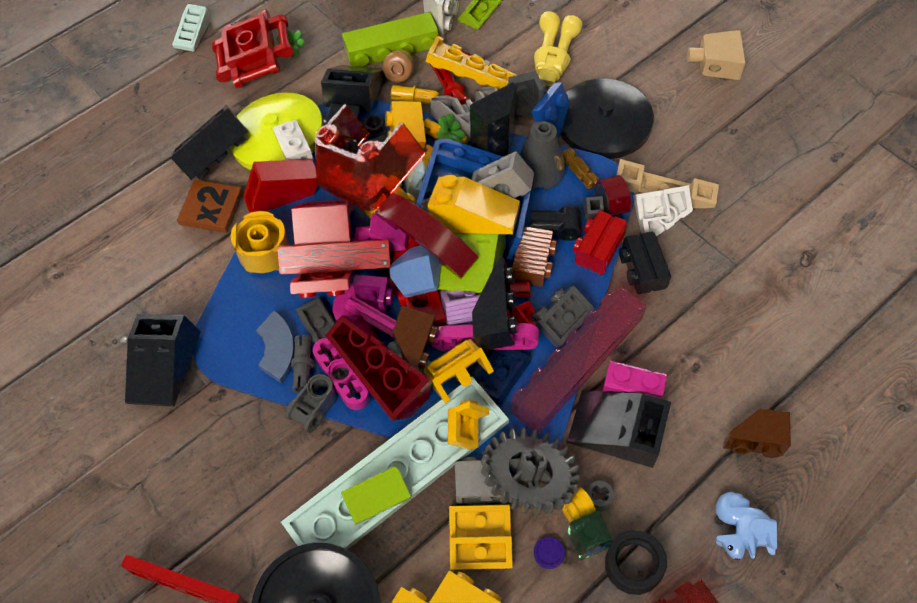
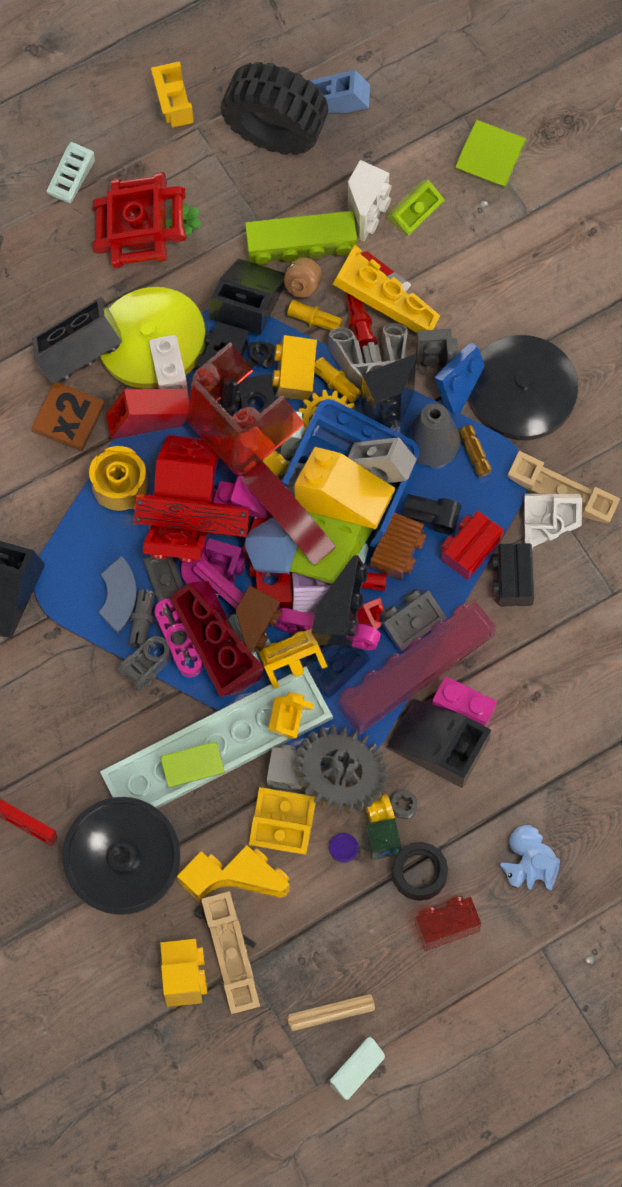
camera: 10 degrees right, 10 degrees up
bright green plant [436,113,465,143] -> none
light yellow piece [534,11,583,87] -> none
dark grey piece [582,196,604,220] -> none
dark red piece [595,175,631,217] -> none
reddish brown slope [723,409,791,458] -> none

